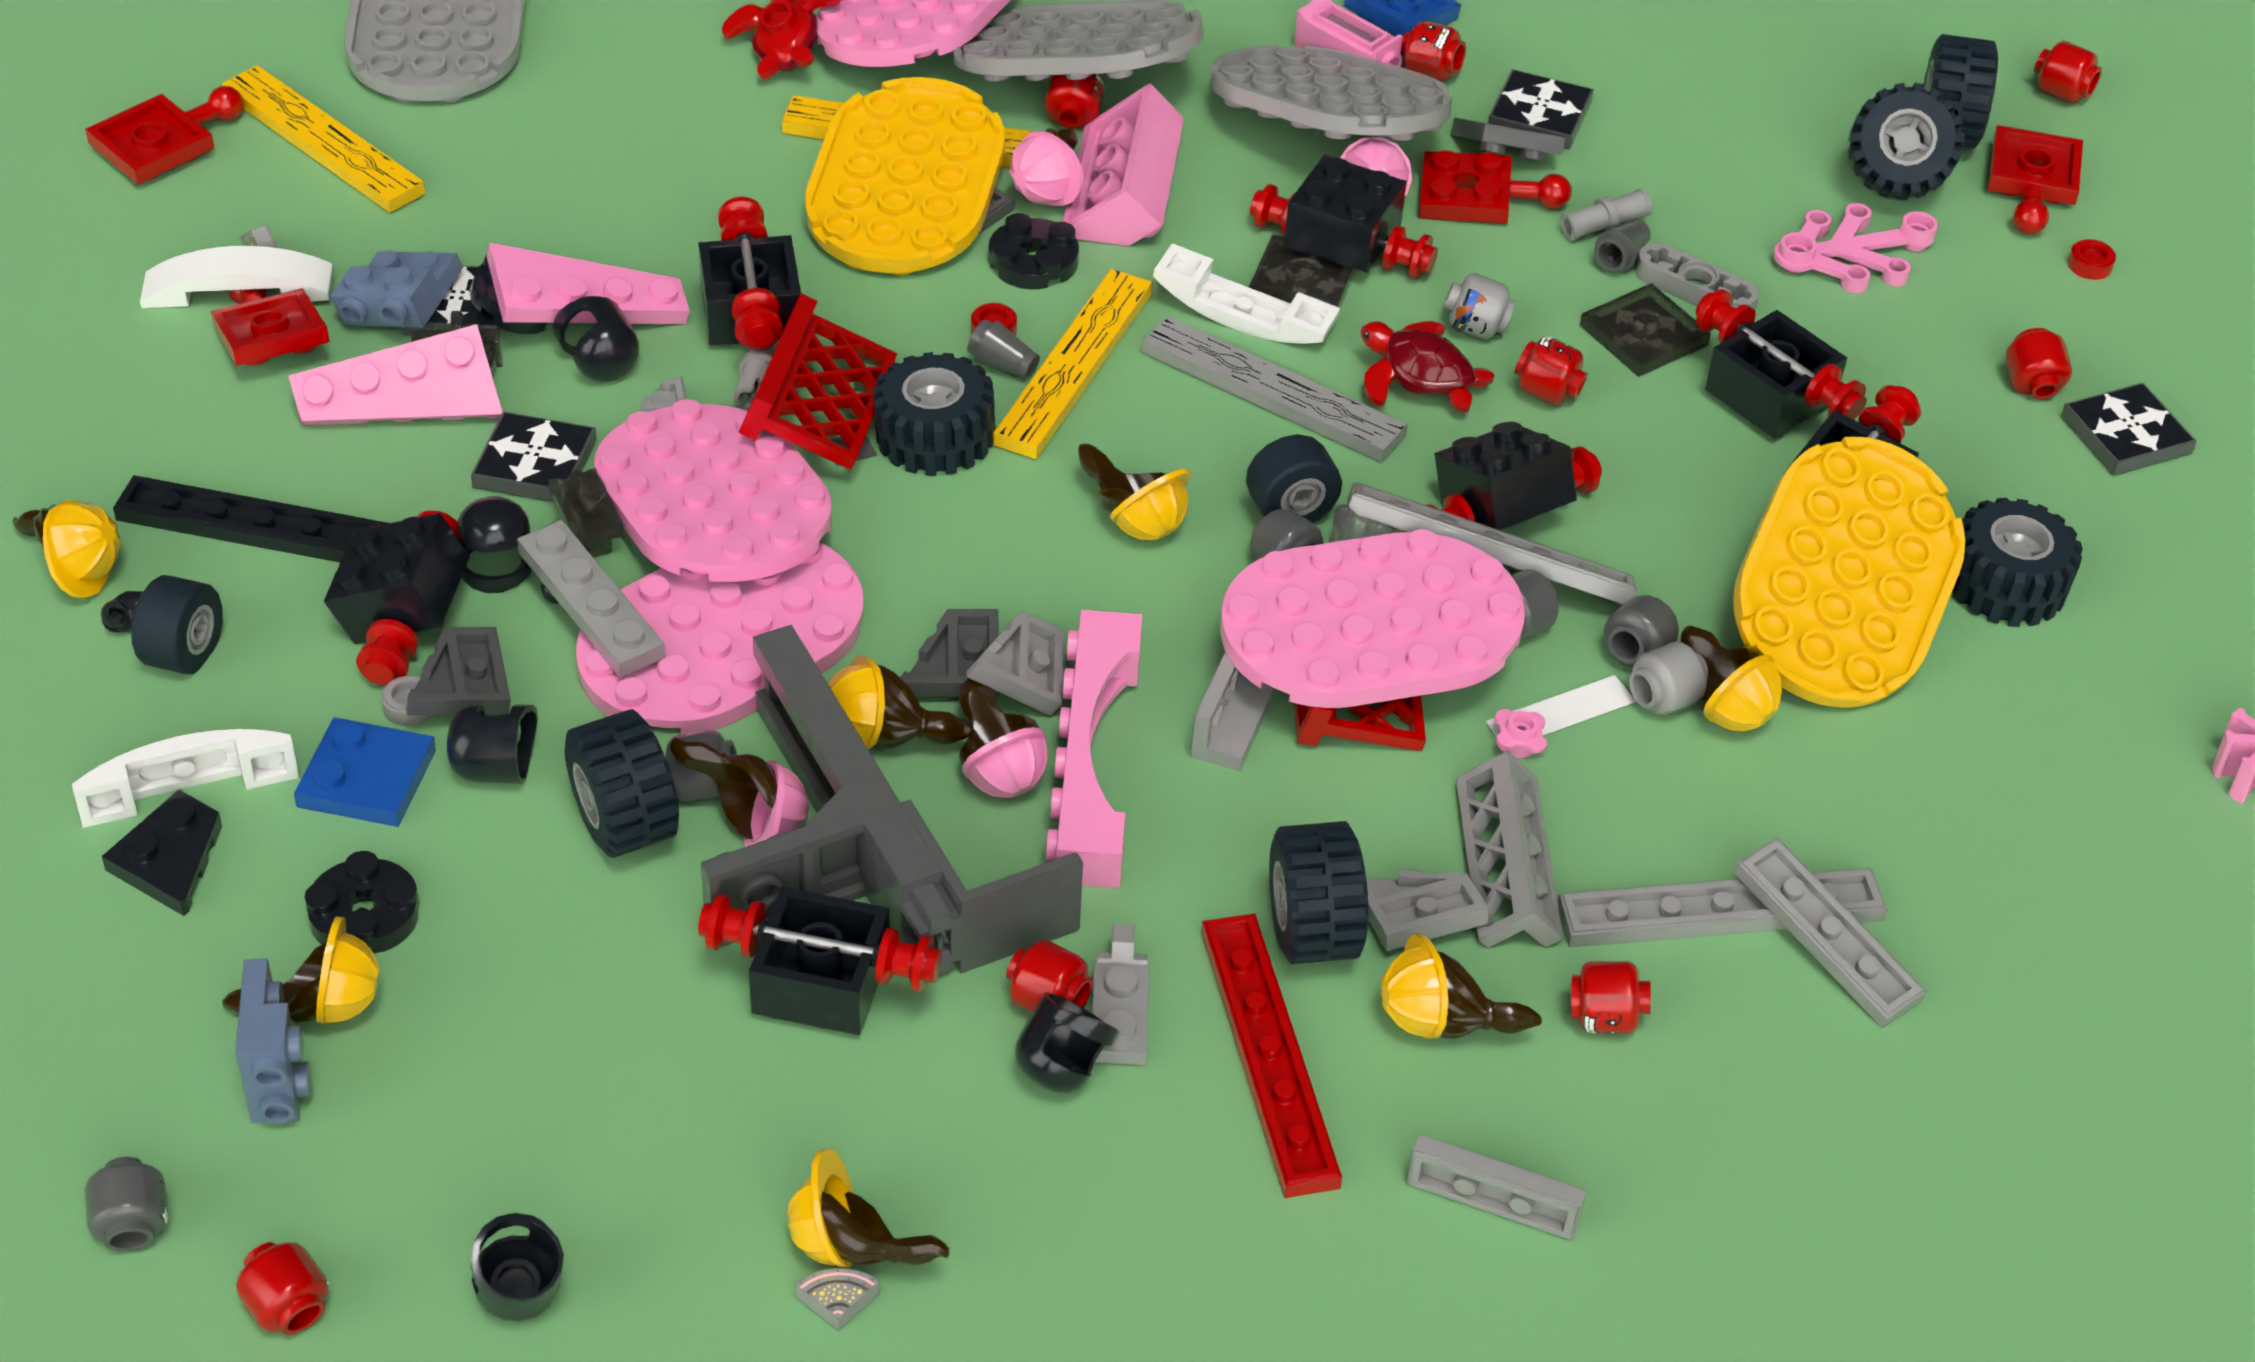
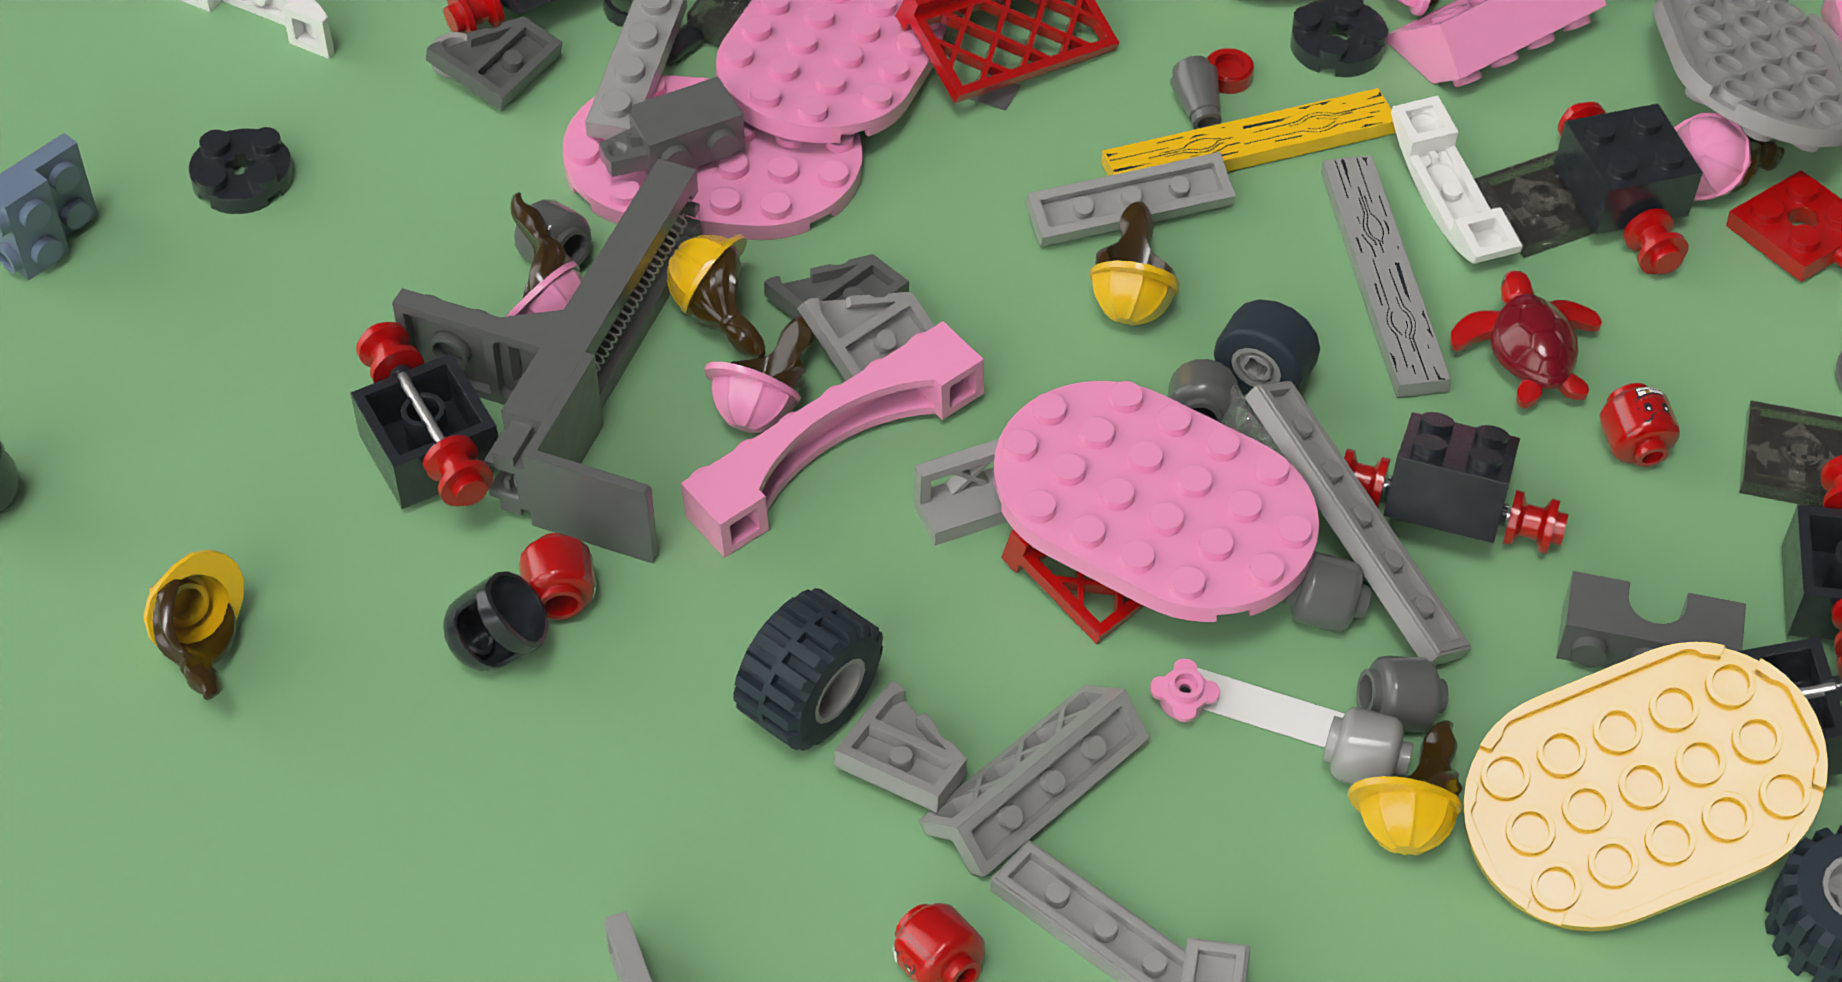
camera: 50 degrees right, 5 degrees up
black wing [102,789,222,916] -> none
yellow piece [222,916,380,1025] -> none
blue plate [294,717,436,827] -> none
black helmet [447,704,538,784] -> none
black wheel [565,709,679,858] -> none
light grey tile [794,1268,880,1331] -> none
black wheel [873,352,996,476] -> none
light grey hinge [1092,924,1150,1065] -> none
red tile [1201,913,1342,1199] -> none
piece [1380,933,1542,1039] -> none
light grey head [1443,273,1515,341] -> none
none -> dark grey hinge [599,76,745,177]
none -> light grey plate [1025,152,1236,247]
none -> dark grey arch [1556,571,1746,668]

